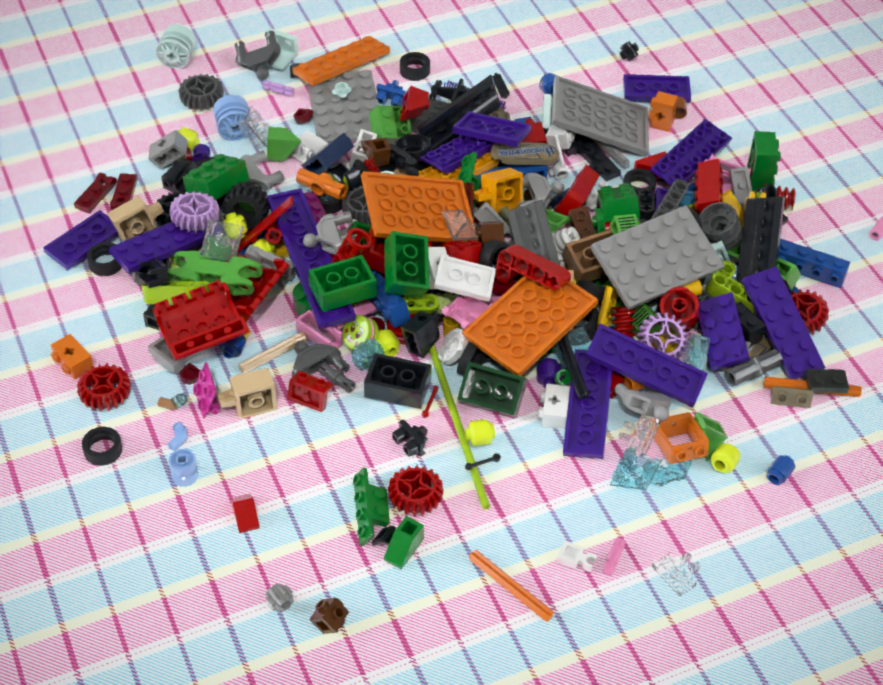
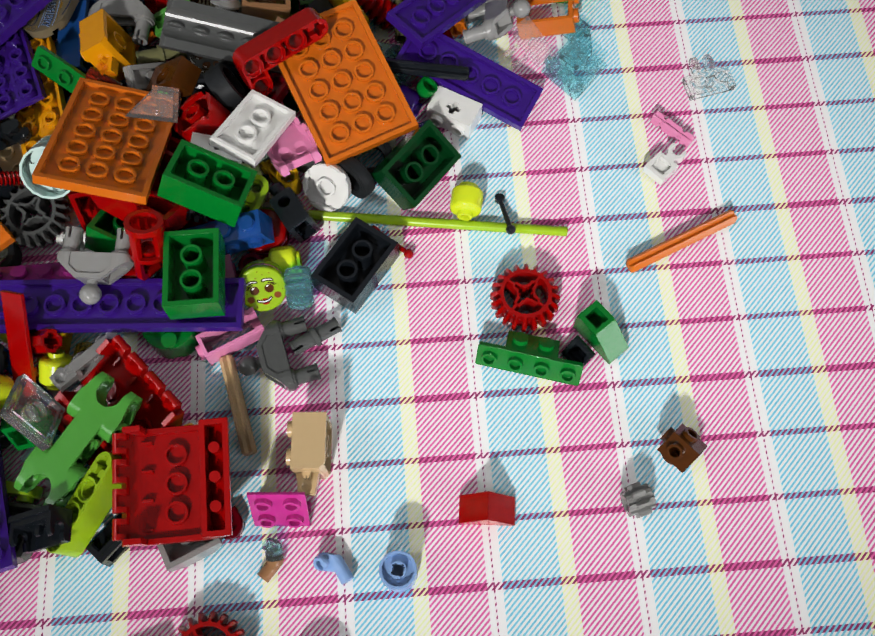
camera: 70 degrees left, 20 degrees up
red bracket [287,371,333,412] -> none
black hips [392,419,428,457] -> none

